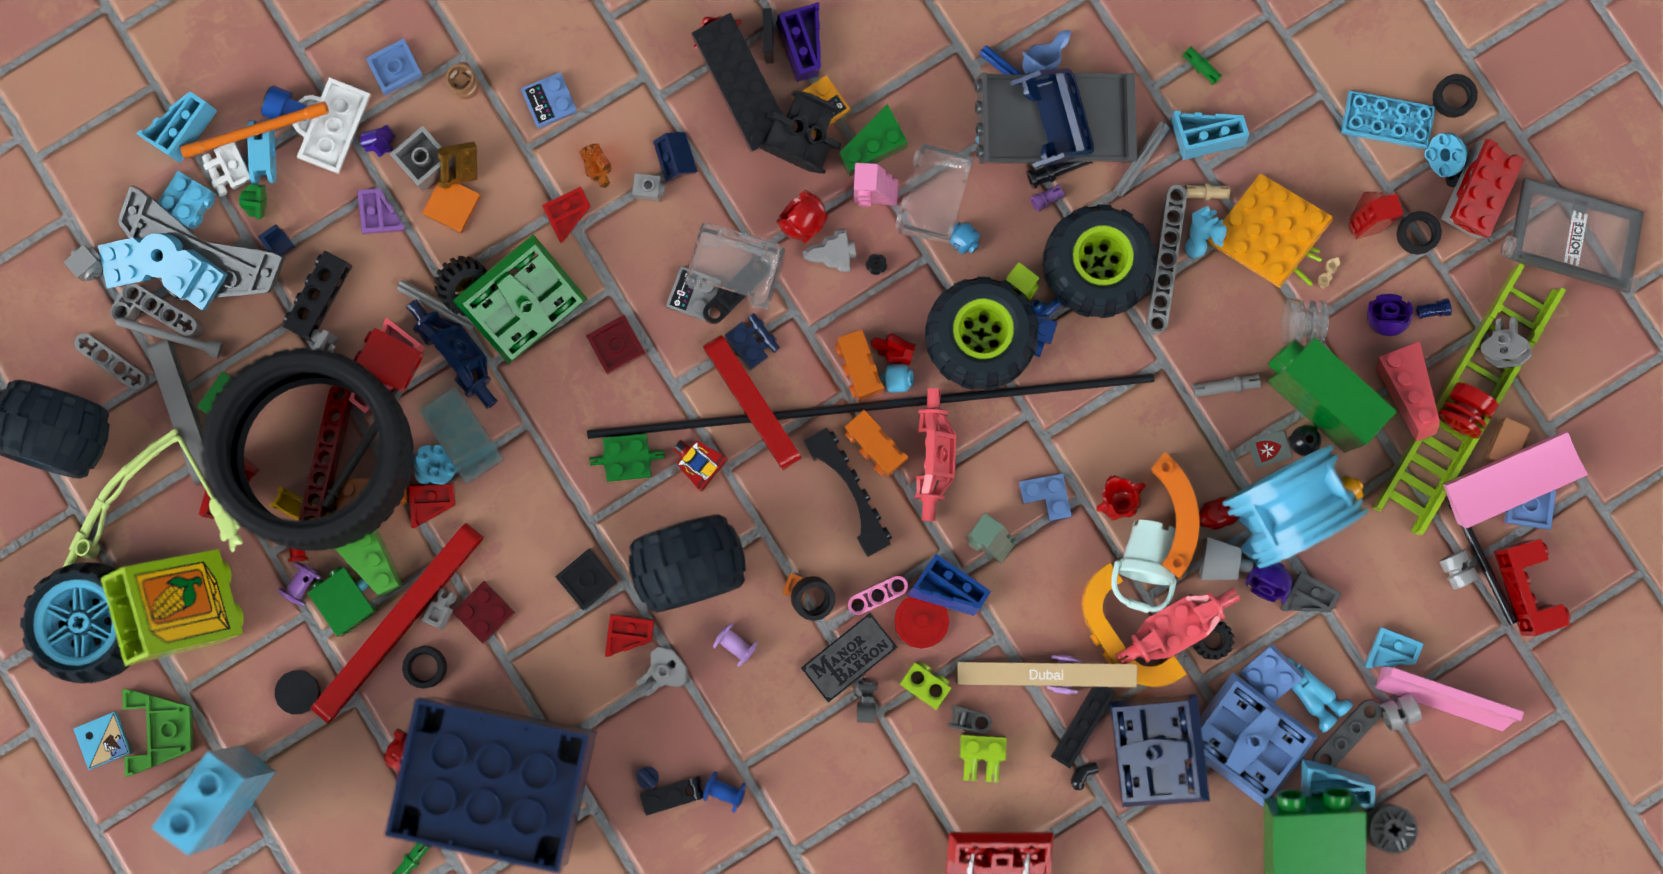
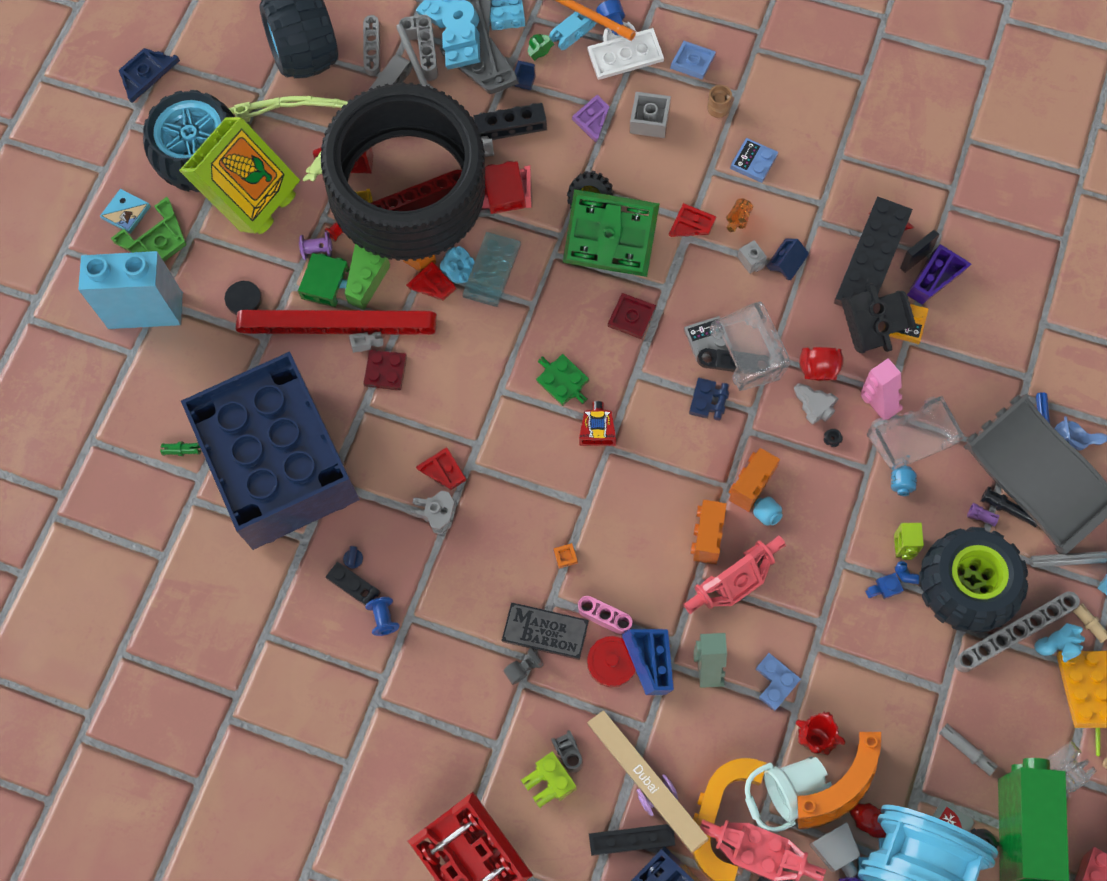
camera: 50 degrees right, 15 degrees down
white plate [202,142,251,196] -> none
dark purple piece [360,125,395,157] -> none
light grey axle [397,280,474,330] -> none
black tyre [402,646,447,689] -> none
dark blue plate [406,299,498,409] -> none
orange tile [422,181,481,234] -> none
pearl gold plate [438,141,477,189] -> none
black tile [555,548,618,611] -> none
black piece [587,374,1154,439] -> none
black wheel [628,515,746,613] -> none
red beam [703,335,802,470] -> none
lavender hose [713,623,758,667] -> none
black tyre [791,576,835,621] -> none
black arch [804,428,892,557] -> none
green wedge [839,104,908,177] -> none
red rock [870,333,916,365] -> none
lime brick [899,661,951,710] -> none
black wheel [925,276,1039,391] -> none
dark blue windscreen [1010,69,1094,167] -> none
black arm [1071,762,1099,791] -> none

